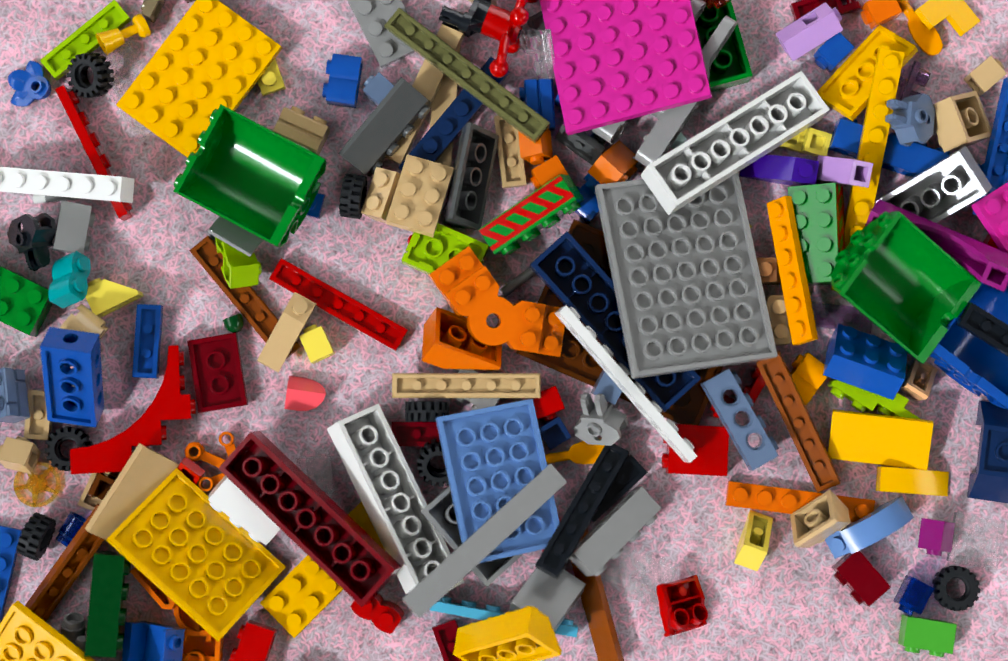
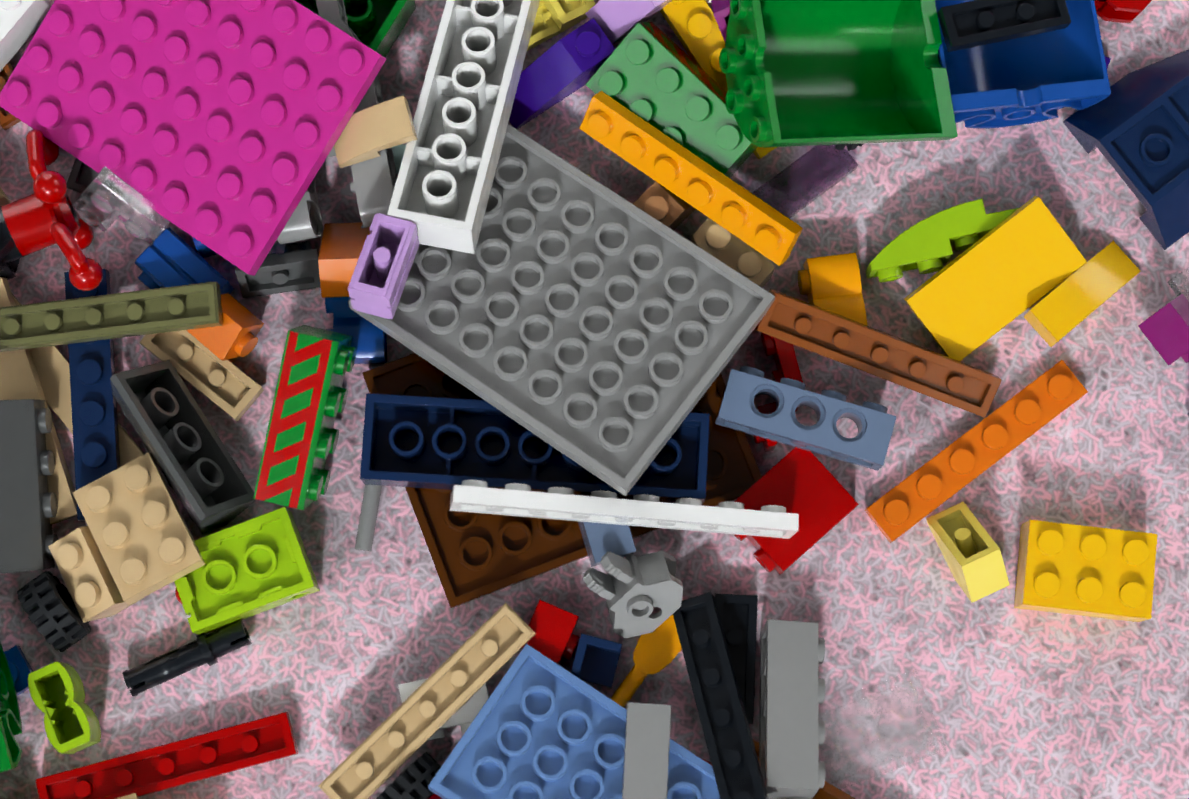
camera: 45 degrees left, 5 degrees down
orange slope [422,307,502,370] -> none
orange plate [428,246,565,357] -> none
orange brick [530,155,569,190] -> none
red slope [657,575,708,637] -> none
tan slope [790,490,851,548] -> none
blue brick [823,323,908,400] -> none
medium blue arch [825,496,914,559] -> none
dark red brick [832,550,891,607] -> none
light nougat slope [899,359,938,401] -> none
none -> lime brick [28,661,101,754]
none -> black pin [123,619,252,697]
none -> tan slope [334,95,417,168]
none -> lavender brick [348,213,419,319]
none -> yellow brick [1014,520,1157,622]

